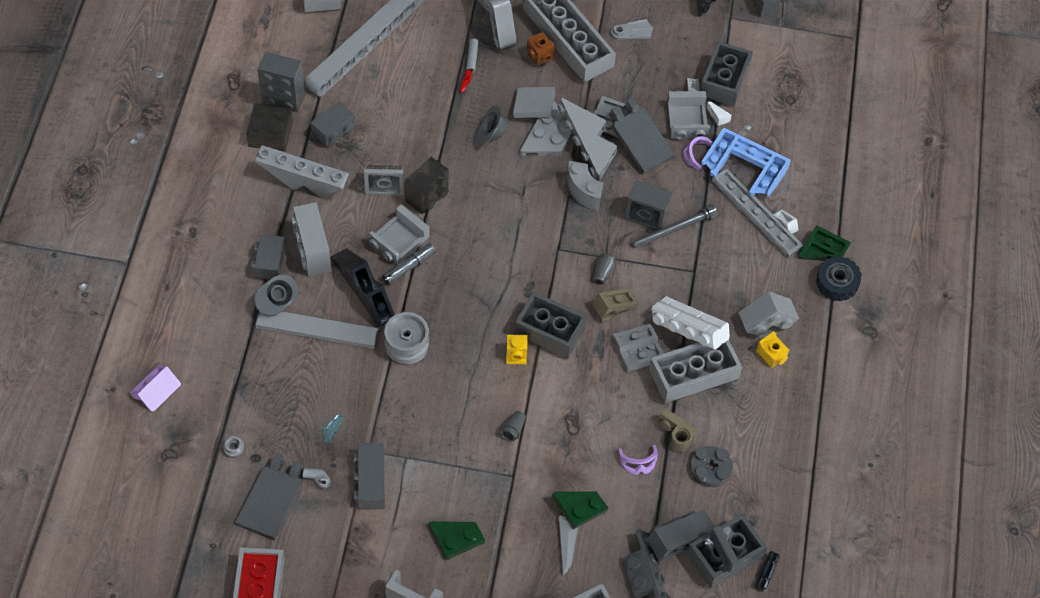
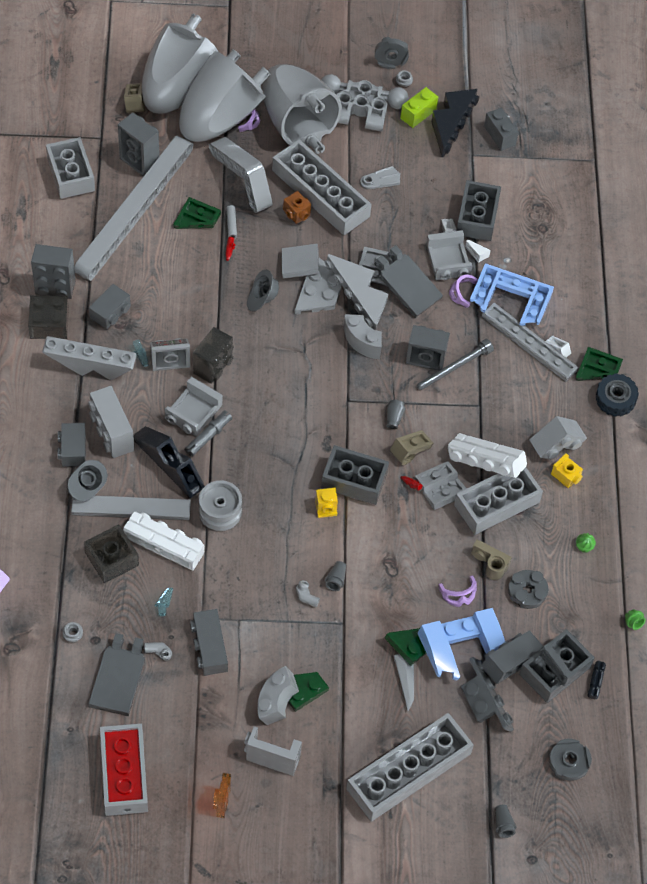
camera: 10 degrees left, 0 degrees up
none -> clear smoke brick [84,524,139,583]
none -> white brick [123,512,204,571]
none -> clear light blue bar [133,339,149,367]
none -> dark green wing [173,197,221,229]
none -> light grey brick [258,666,299,725]
none -> light grey arm [296,580,320,607]
none -> red helmet [401,476,423,490]
none -> light blue wedge [418,608,505,680]
none -> bright green plate [576,533,596,553]
none -> bright green plate [625,609,646,630]

